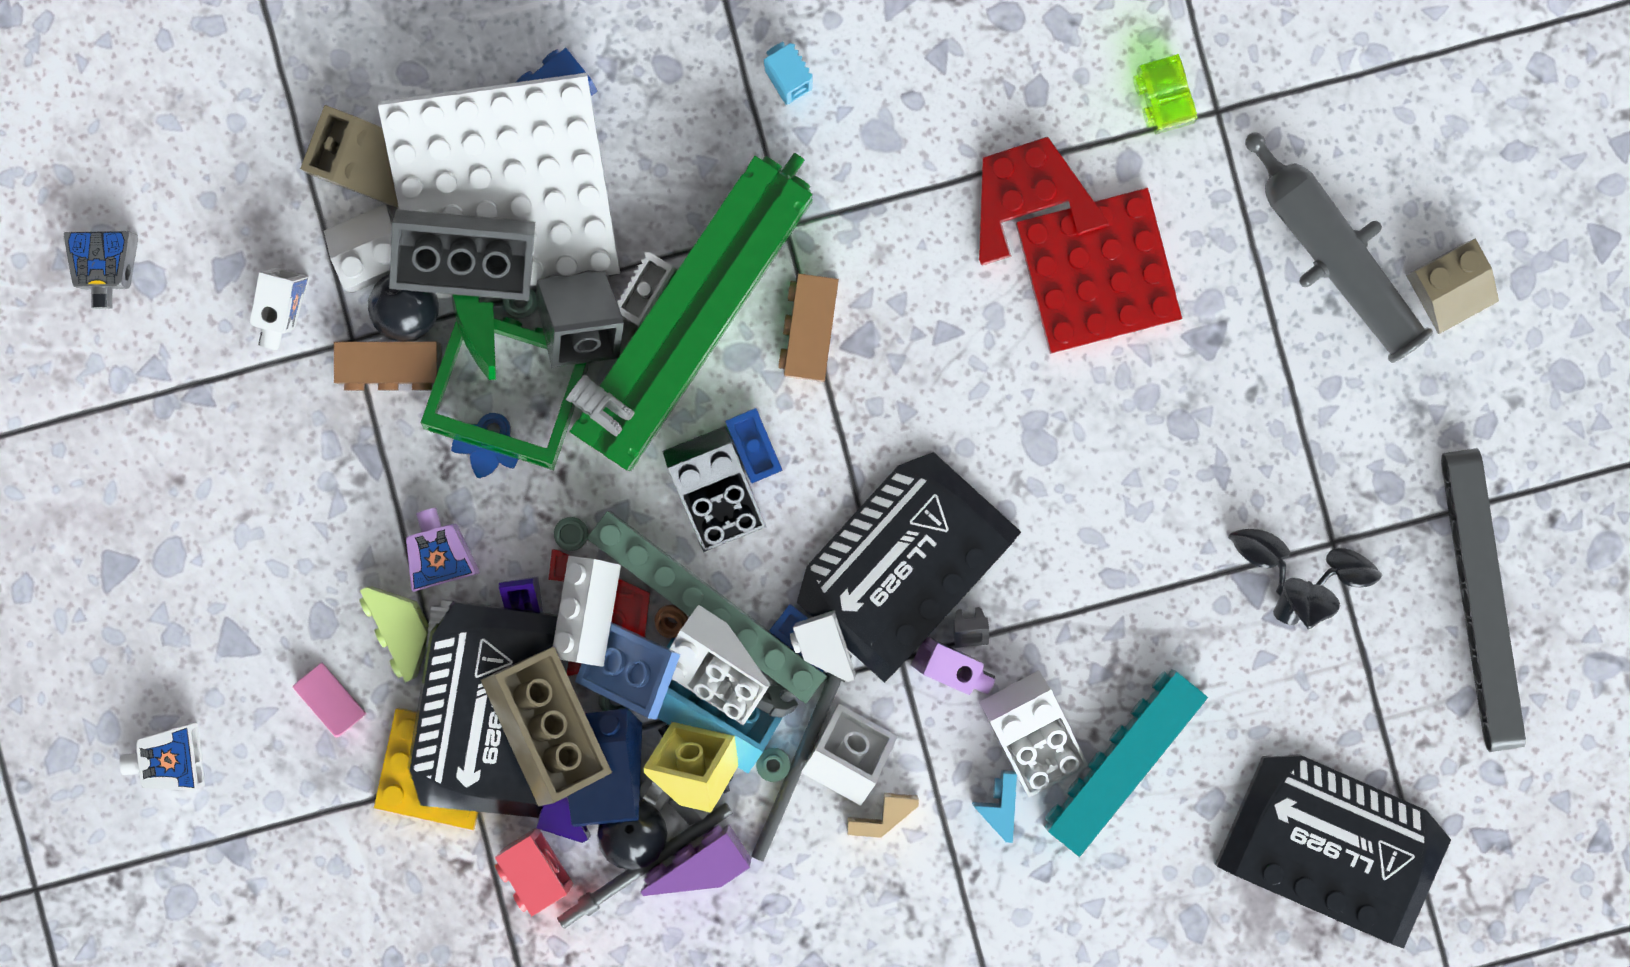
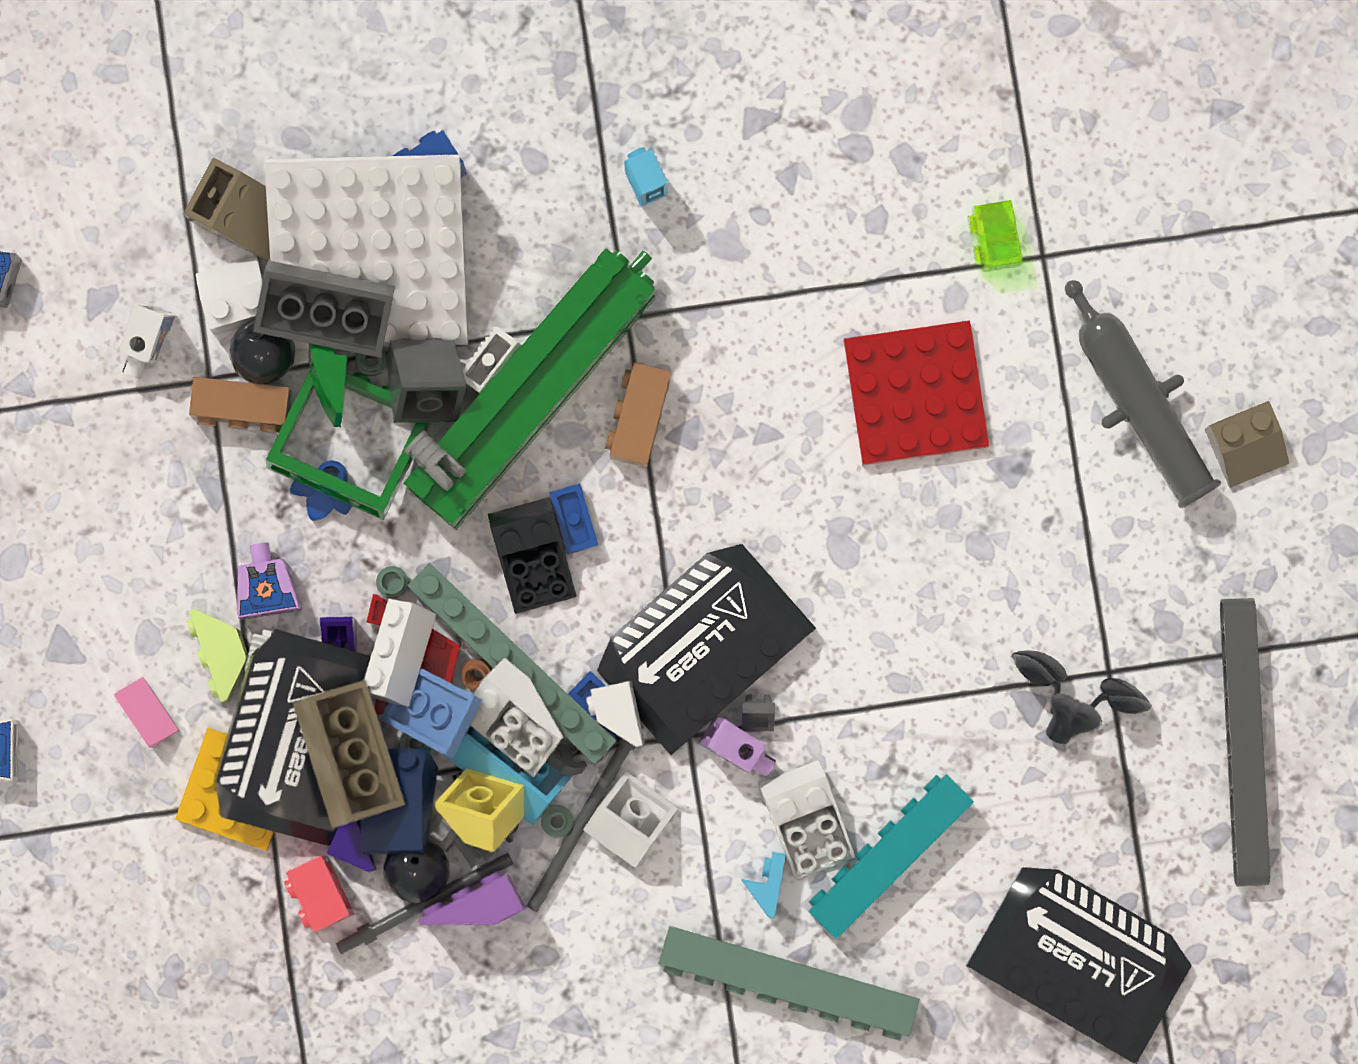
camera: 10 degrees right, 5 degrees down
tan slope [847,793,919,838] -> none
red wing [979,137,1109,266] -> none
none -> sand green brick [658,926,920,1041]

